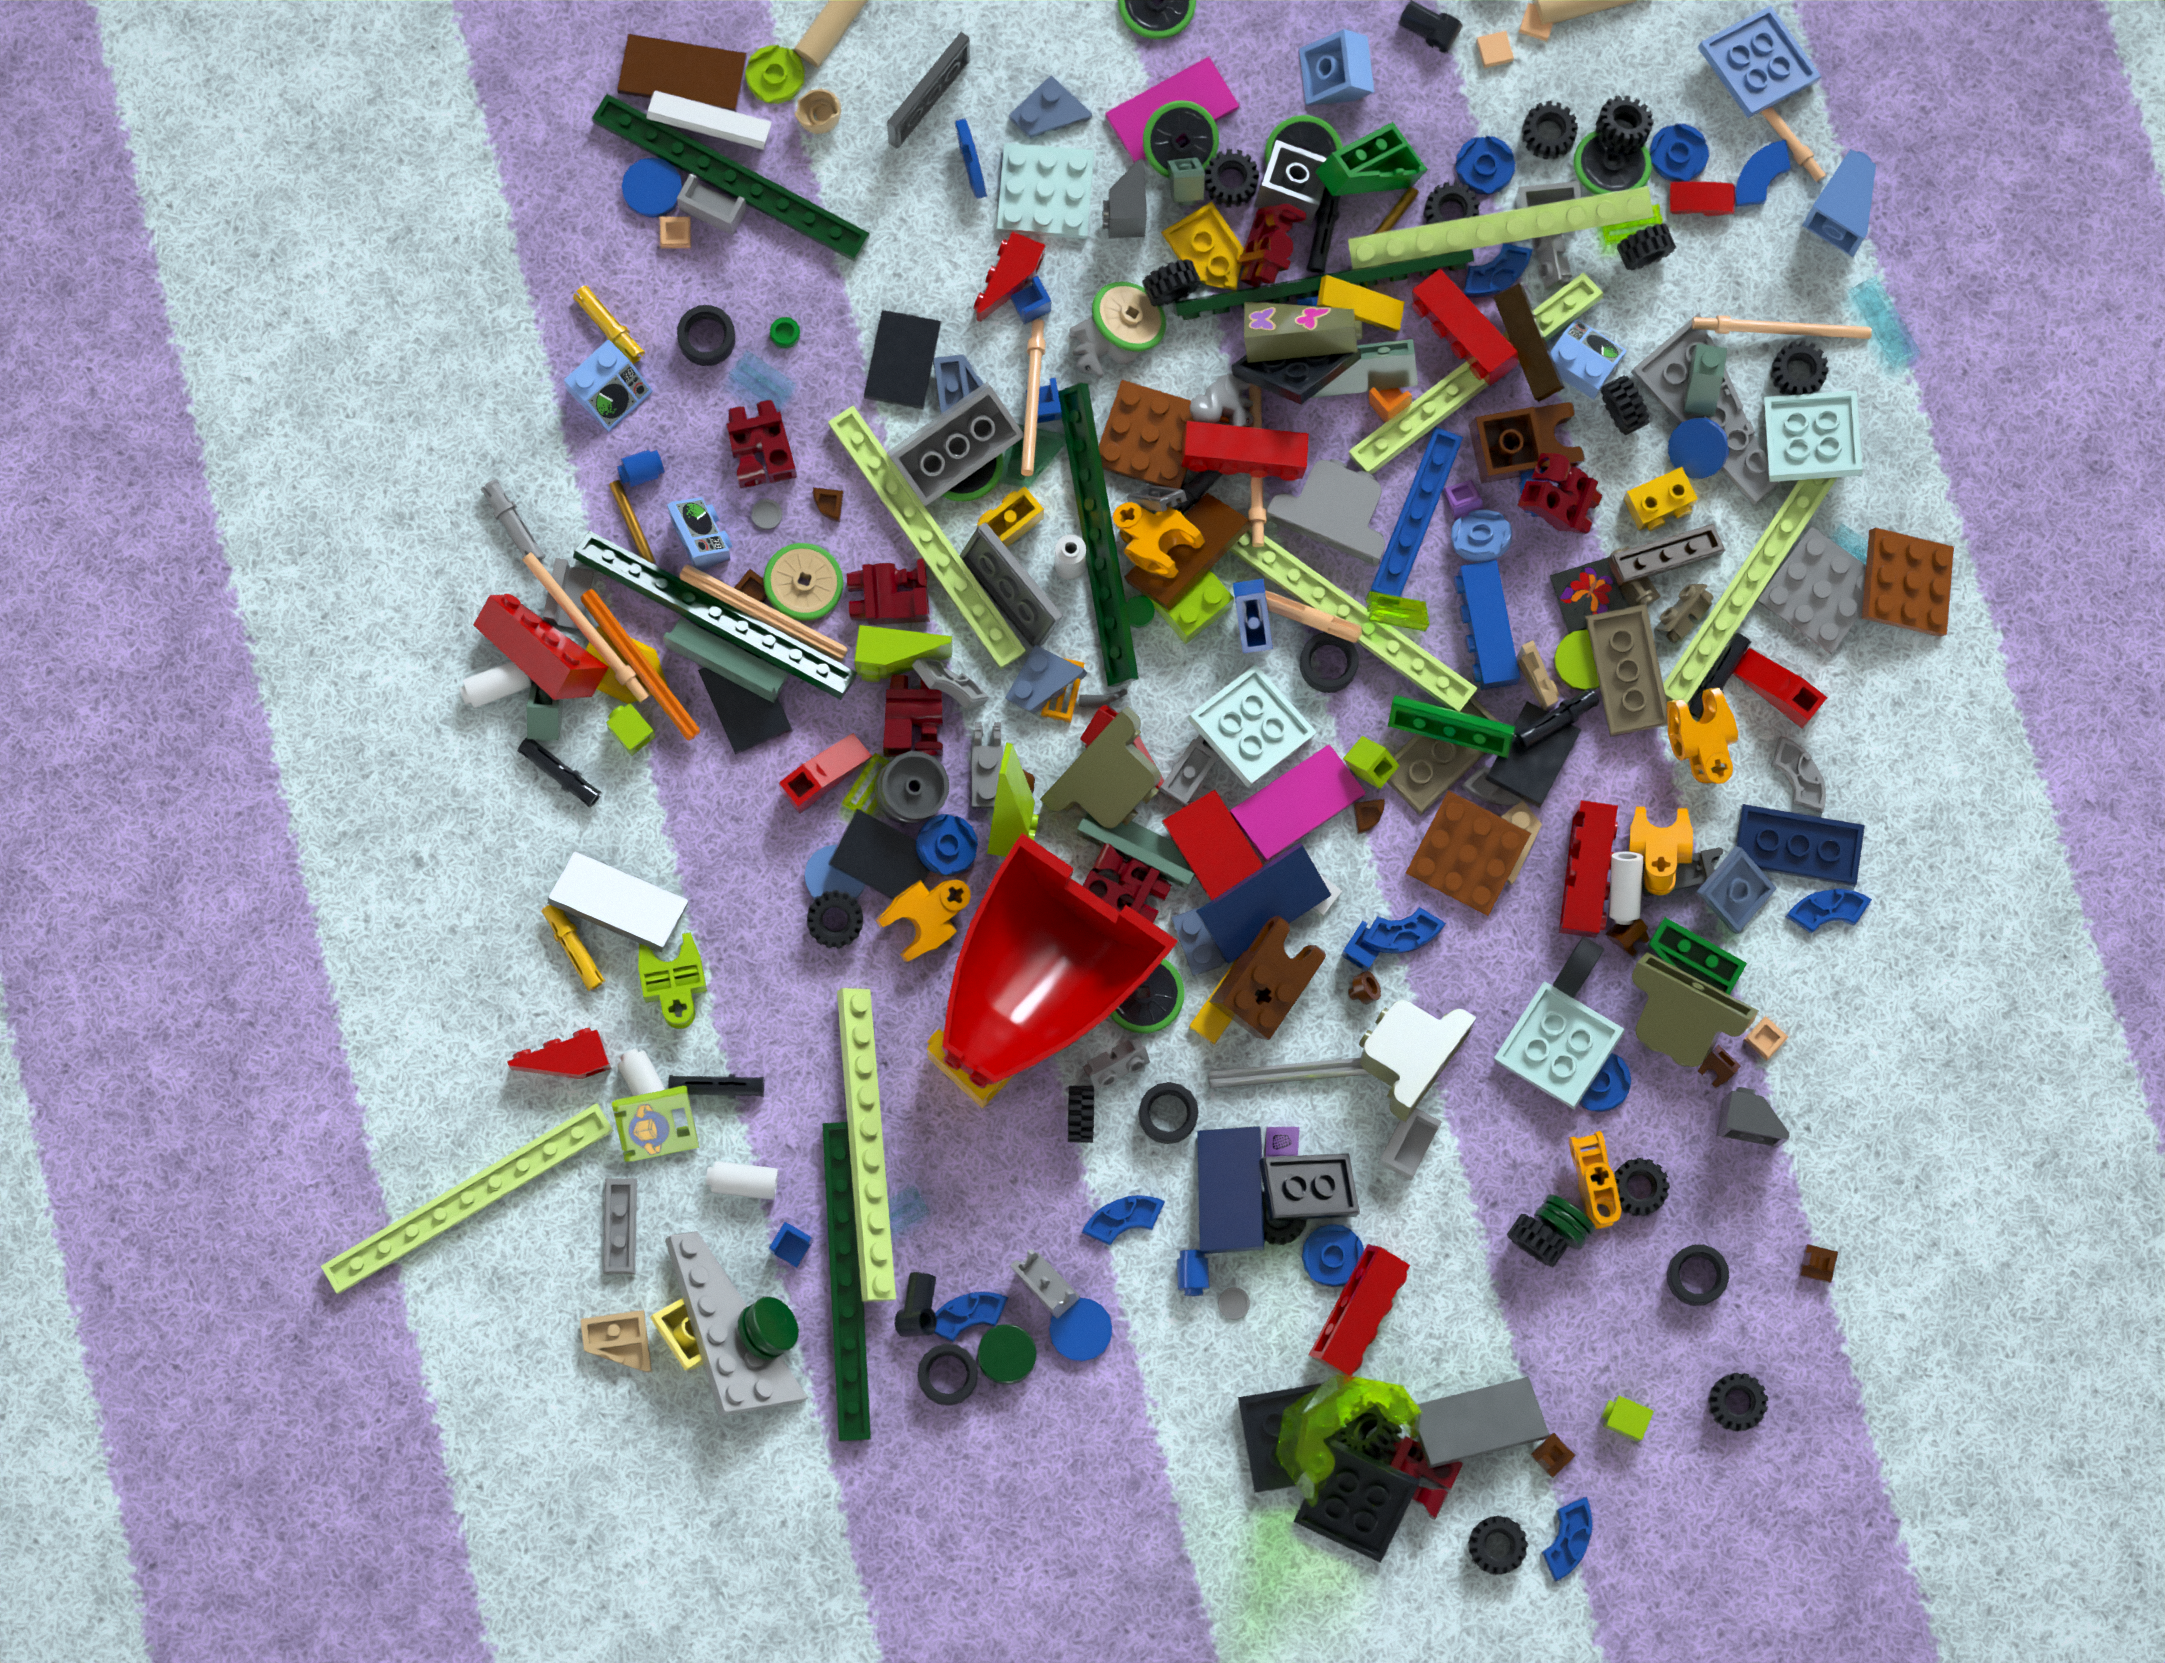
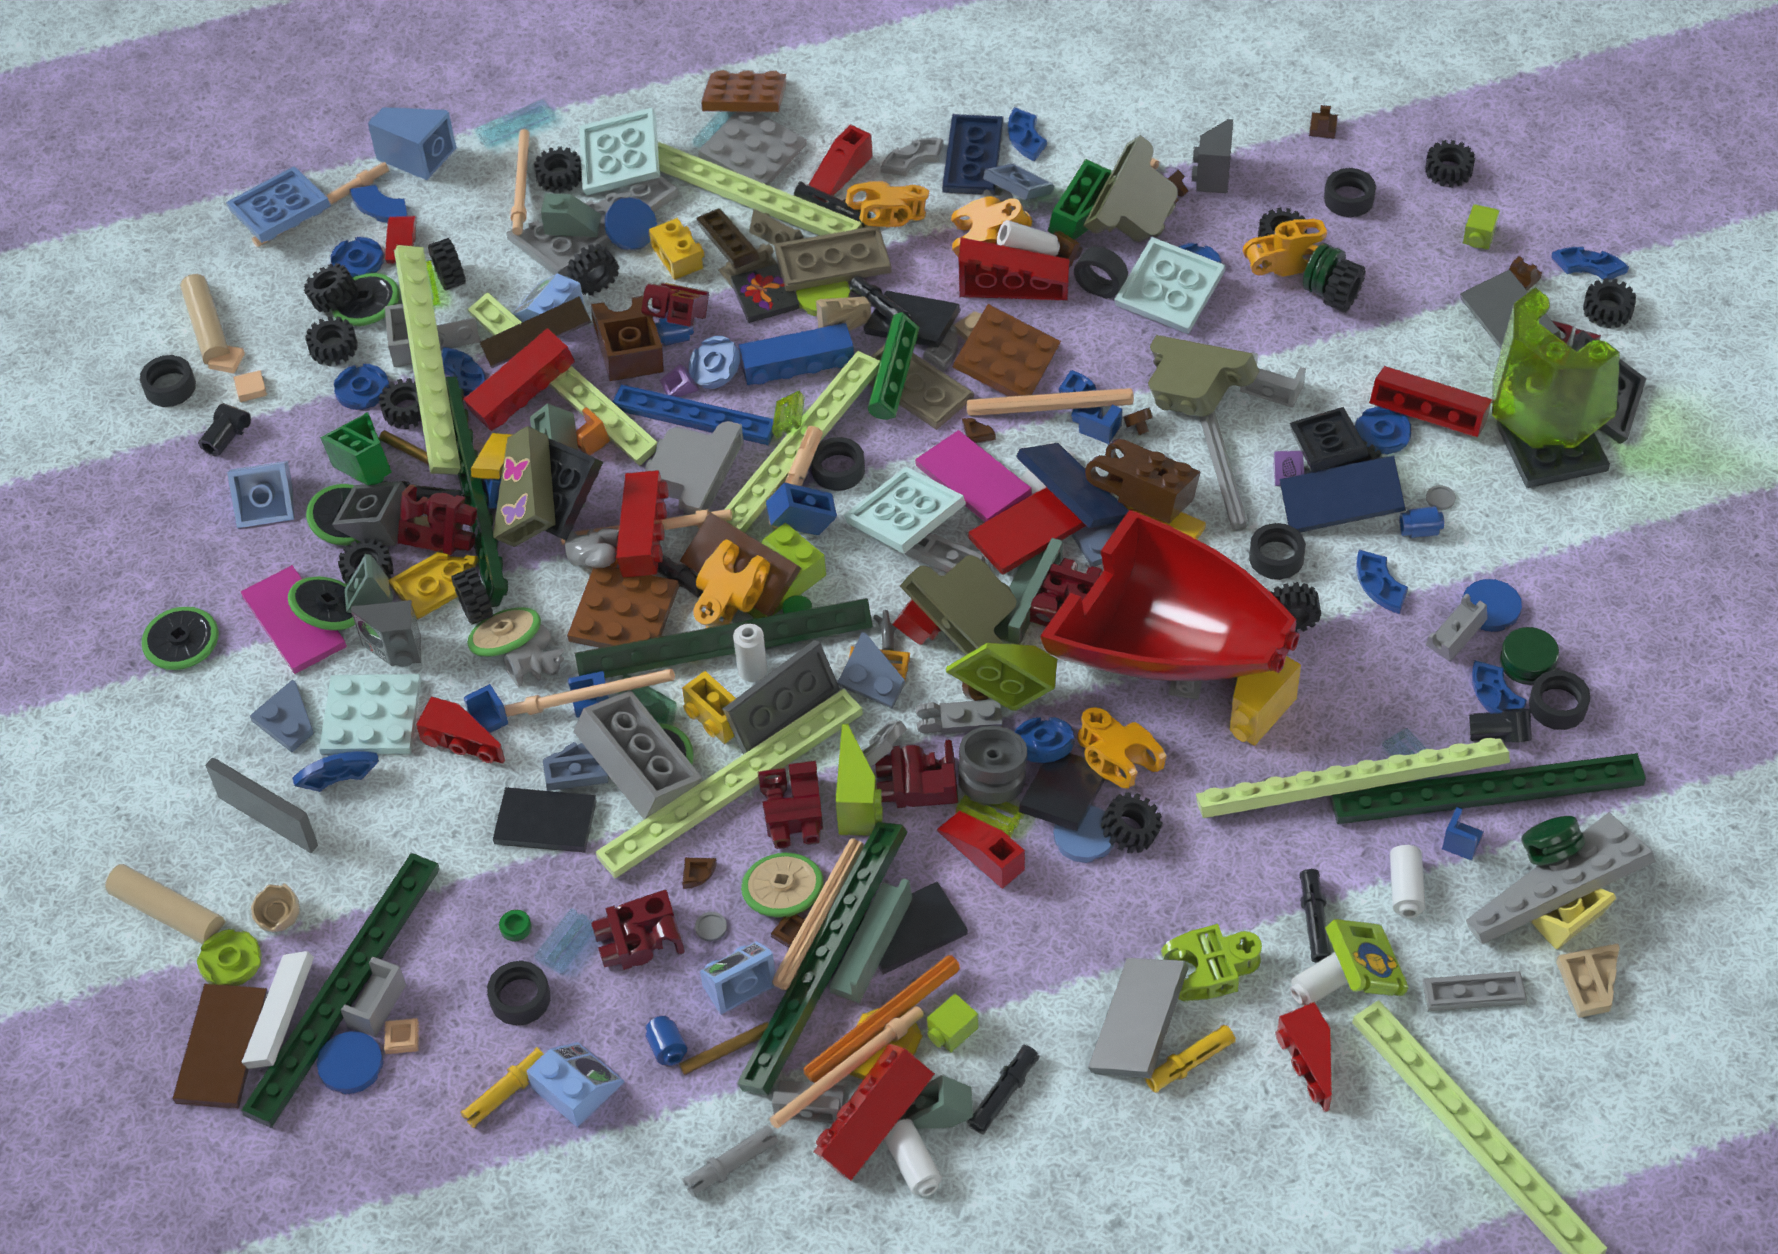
camera: 85 degrees left, 25 degrees down
flat silver tile [1127,485,1187,512] -> none
lime brick [1343,736,1399,789] -> none
none -> light nougat axle [967,388,1134,416]

